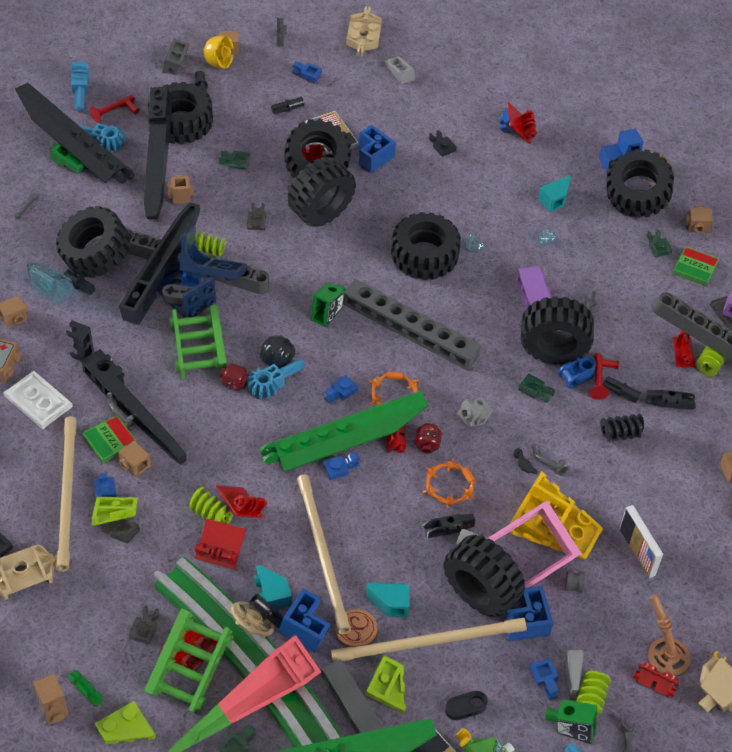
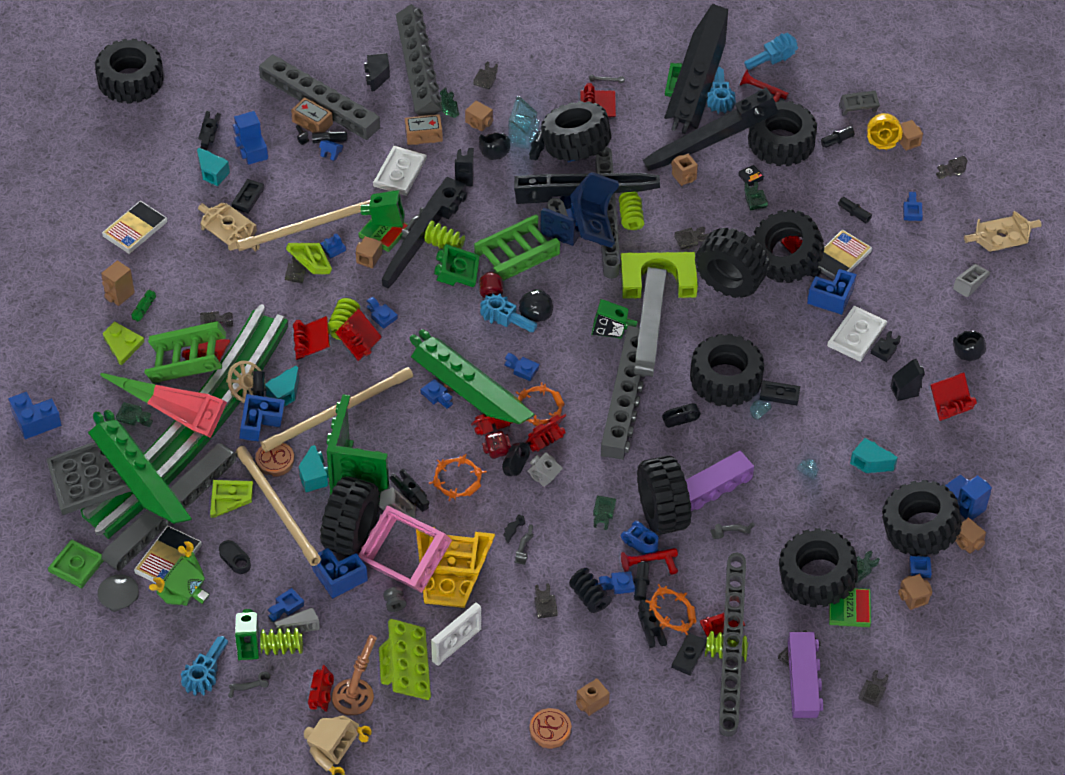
camera: 70 degrees right, 0 degrees up
none -> green bracket [327,394,390,505]
none -> green torso [360,190,405,227]
none -> blue plate [367,297,398,329]
none -> lime bracket [379,619,431,700]
none -> lime piece [424,221,465,249]
none -> green plate [434,244,480,287]
none -> black hair [479,132,511,160]
none -> black piece [502,442,530,477]
none -> red hinge [525,414,567,452]
none -> clear smoke plate [534,583,558,619]
none -> red hinge [580,83,616,117]
none -> blue plate [598,571,635,594]
none -> lime arch [620,252,698,299]
none -> beam [634,267,666,377]
none -> orange piece [645,584,696,635]
none -> black piece [662,403,701,428]
none -> black plate [671,632,707,676]
none -> black tile [739,165,764,187]
none -> black plate [759,380,801,406]
none -> black tyre [779,528,858,607]
none -> white tile [827,306,887,362]
none -> black slope [890,359,925,401]
none -> blue tile [909,556,932,578]
none -> black hair [953,330,986,362]

